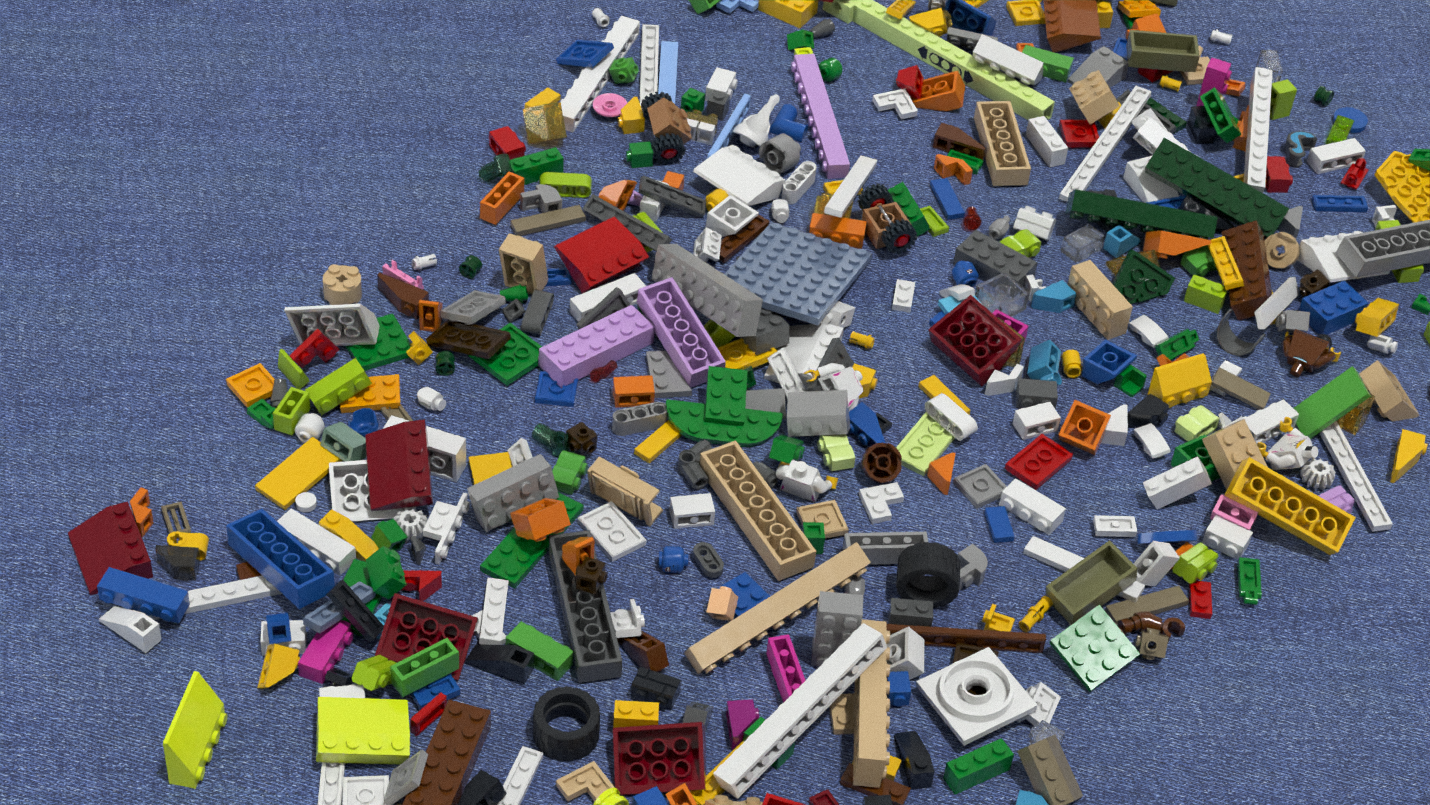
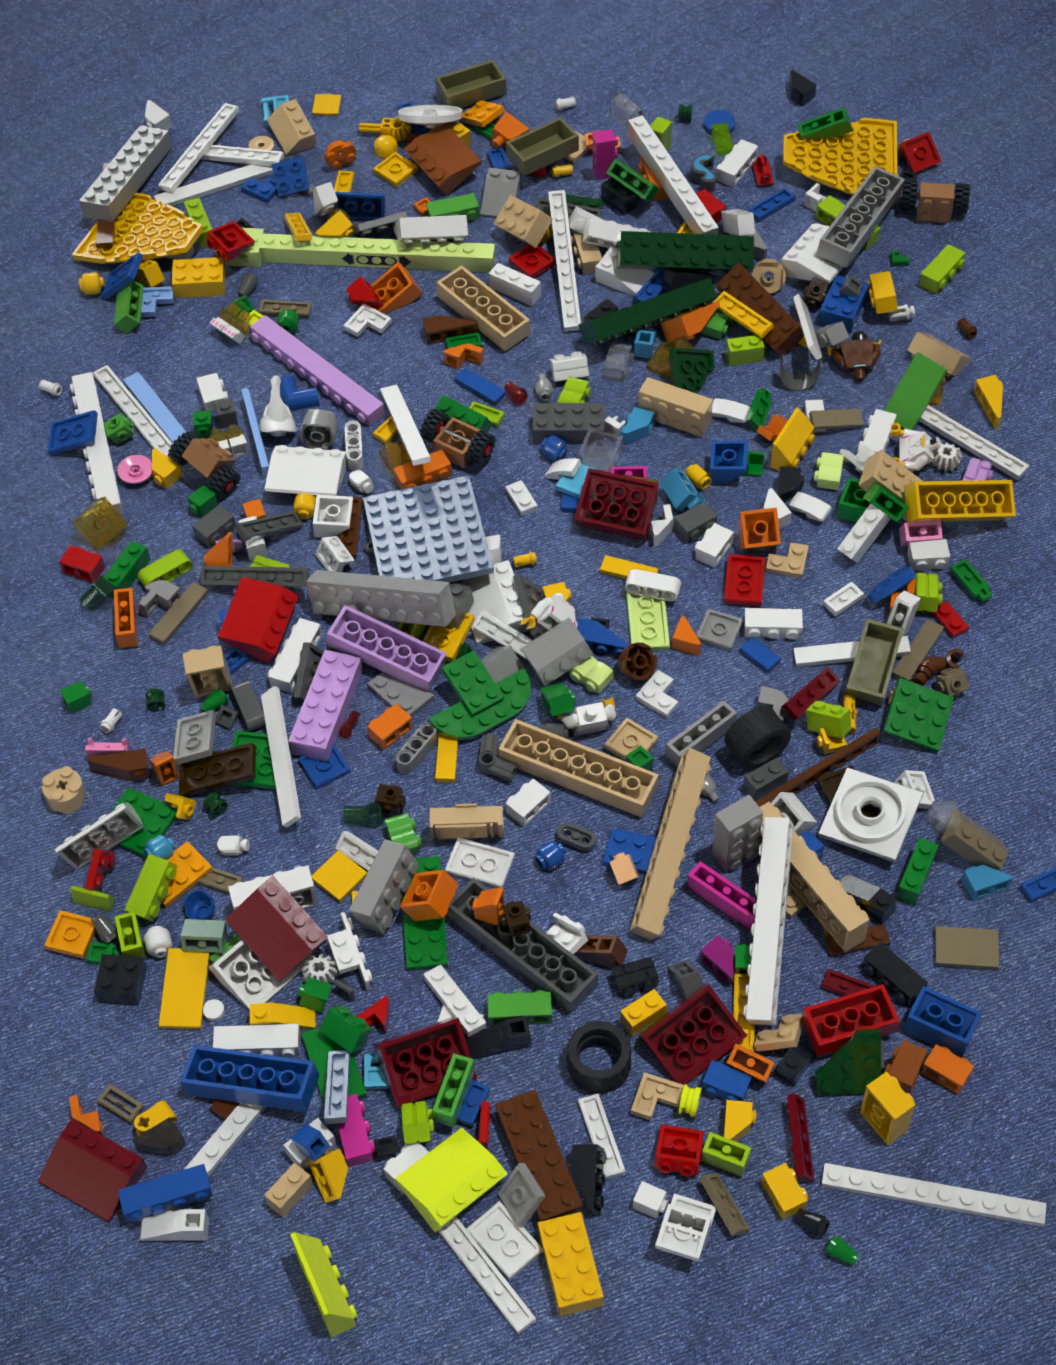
camera: 30 degrees left, 10 degrees up
black plate [326,579,384,643] -> none
yellow tile [525,87,561,116] -> none
none -> green brick [60,681,93,714]
none -> black brick [94,954,147,1006]
none -> dark azure head [143,835,175,860]
none -> dark grey brick [192,505,236,549]
none -> hips [210,302,252,344]
none -> dark tan tile [259,300,312,319]
none -> white tile [261,686,301,827]
none -> tan brick [264,1162,313,1218]
none -> tan slope [570,229,602,275]
none -> white brick [721,209,755,236]
none -> tan plate [765,543,809,579]
none -> dark red plate [781,667,840,721]
none -> lime brick [806,701,851,738]
none -> dark grey slope [839,275,863,297]
none -> green brick [863,483,909,523]

